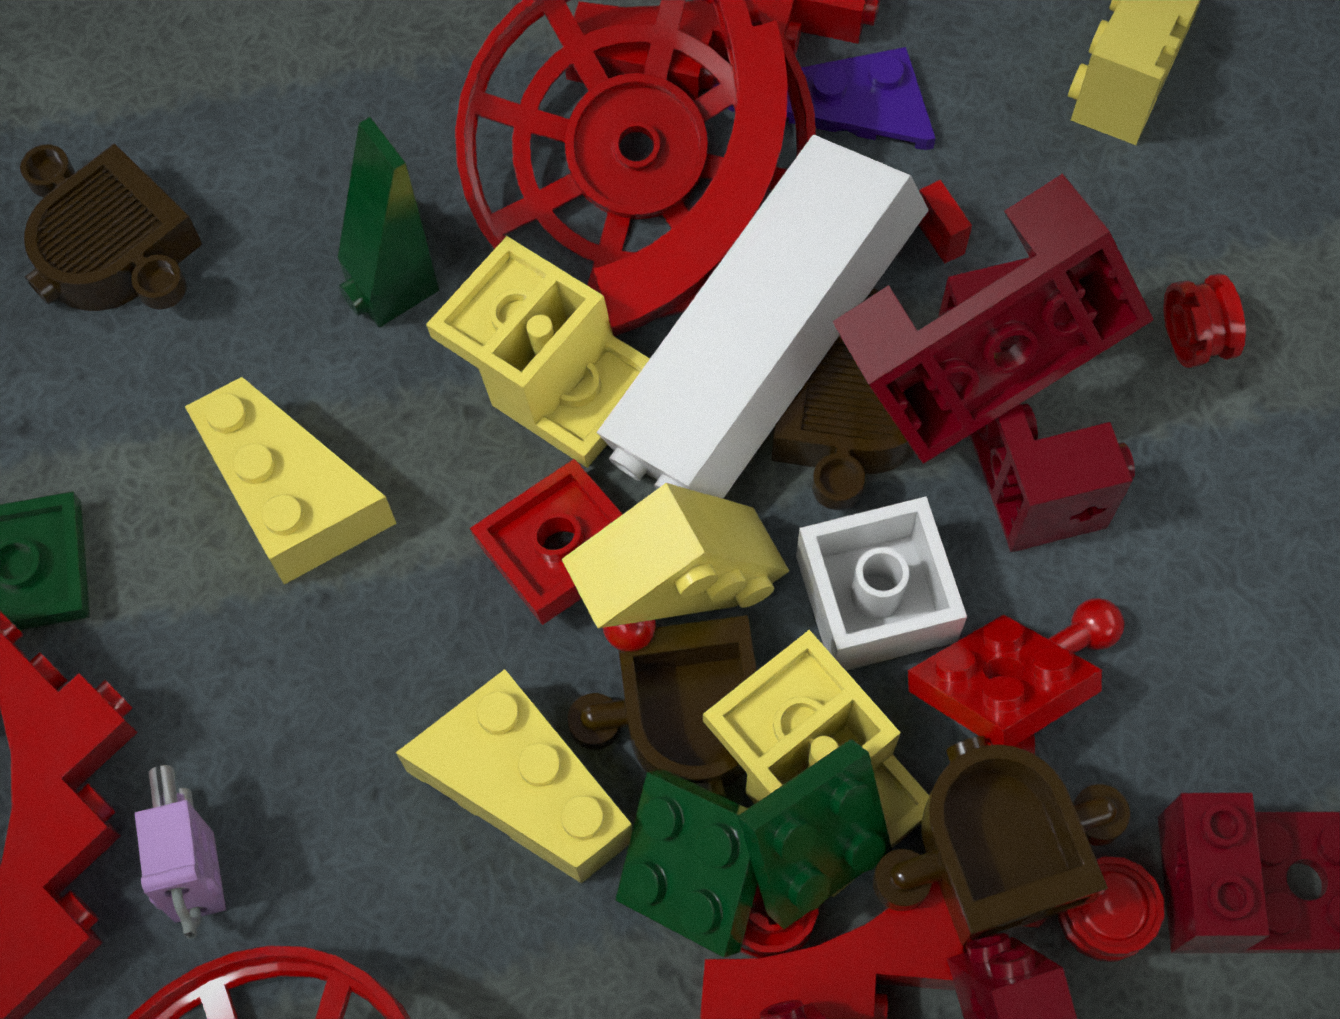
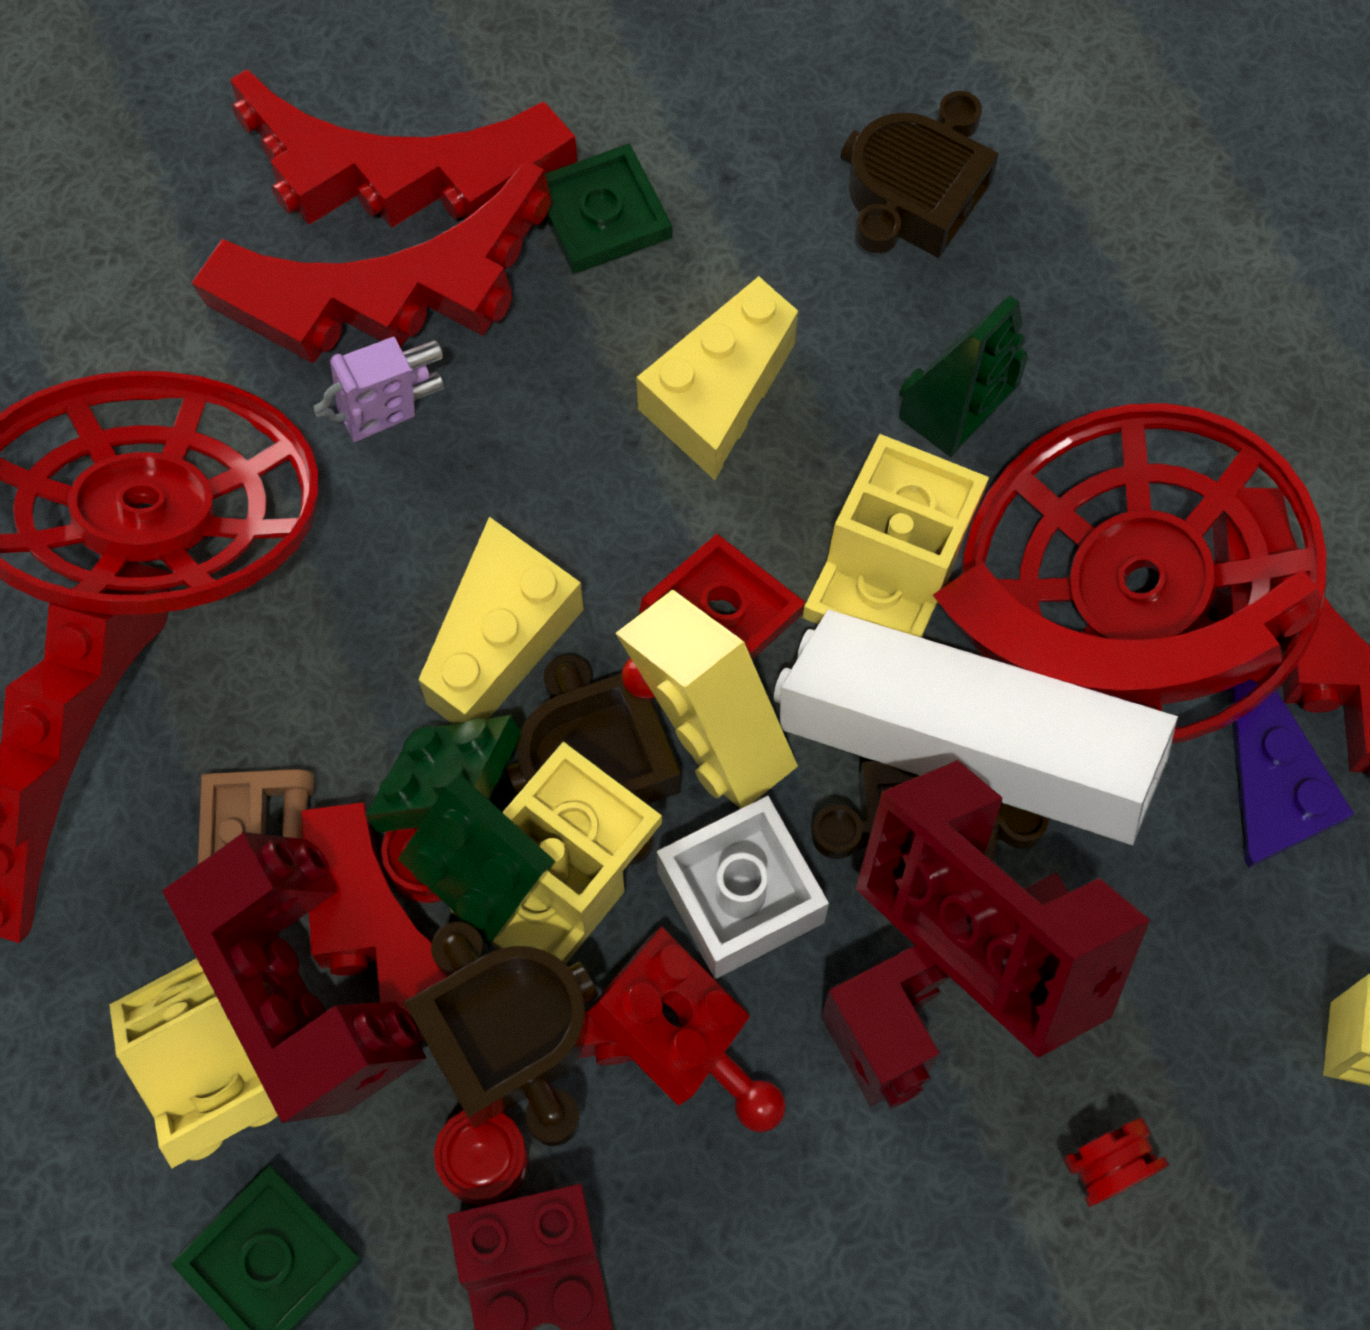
camera: 75 degrees right, 0 degrees up
red tile [918,180,972,264] -> none

